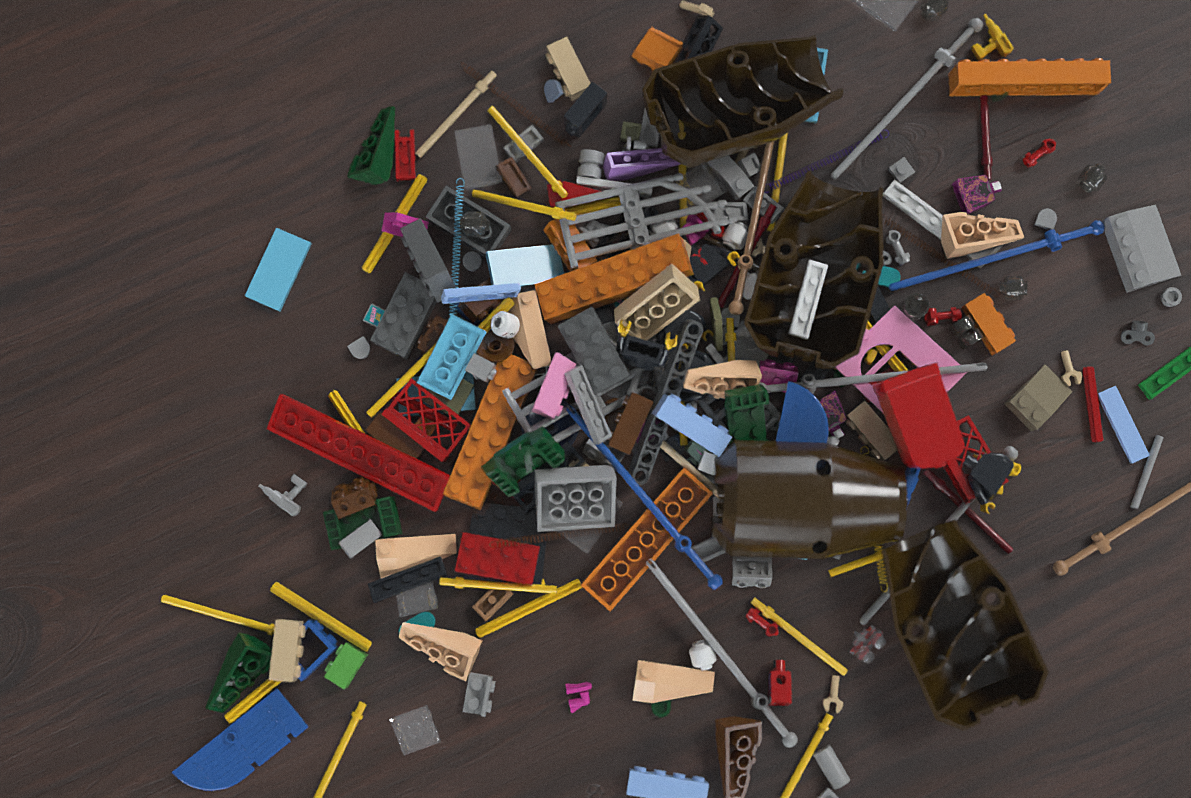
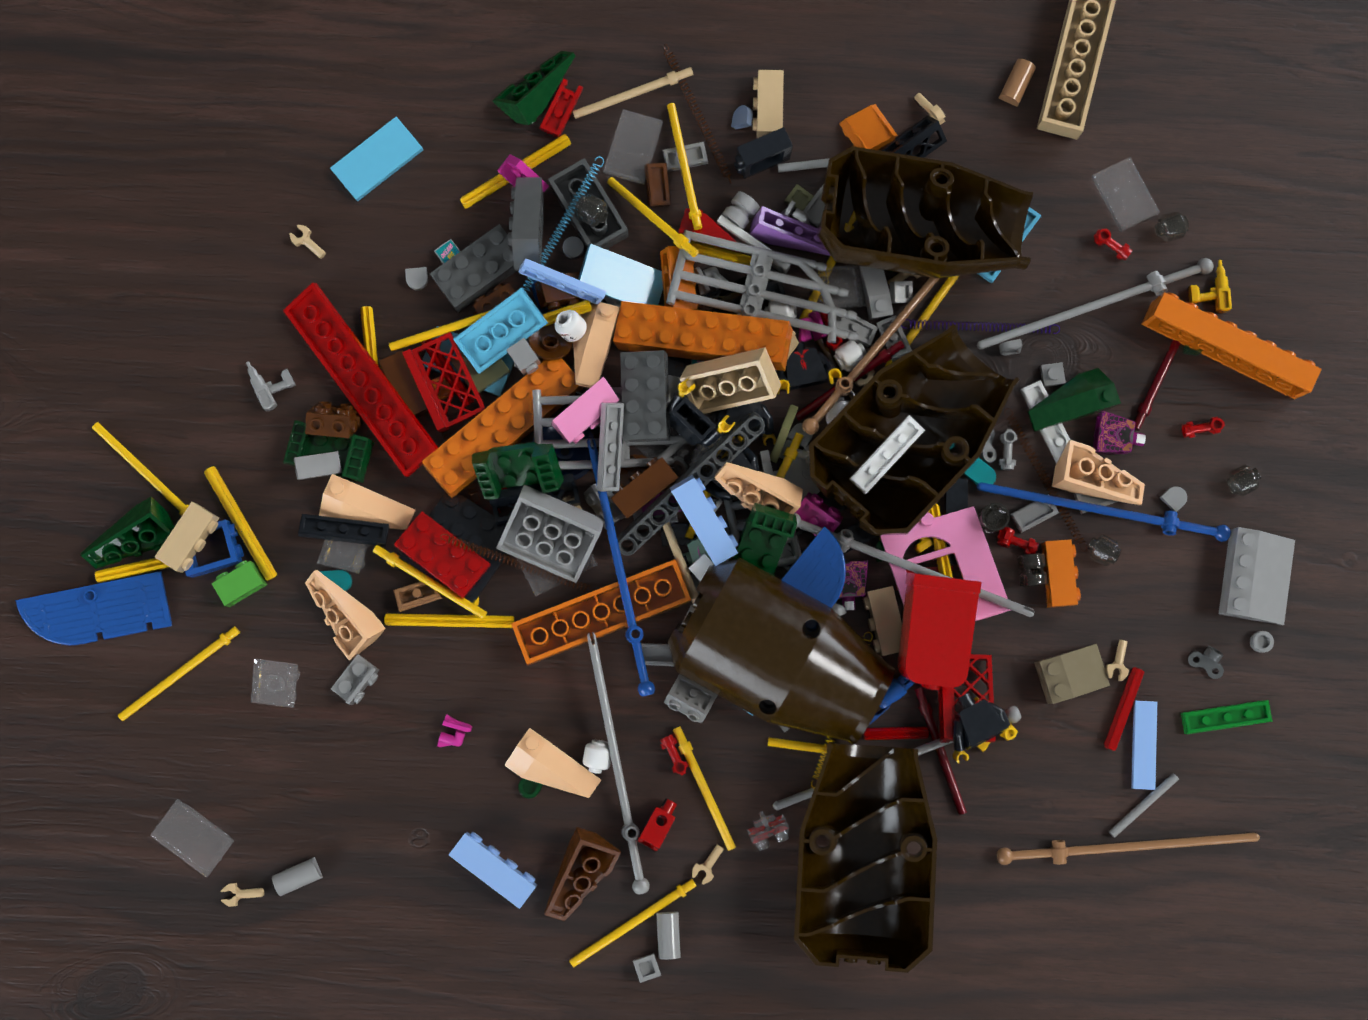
camera: 20 degrees right, 0 degrees up
none -> tan bar [289,225,326,259]
none -> light grey bar [777,158,830,173]
none -> red axle [863,727,929,740]
none -> light grey tile [999,339,1022,356]
none -> light grey tile [1010,494,1059,533]
none -> dark green wedge [1027,368,1121,432]
none -> red bar [1094,229,1133,261]

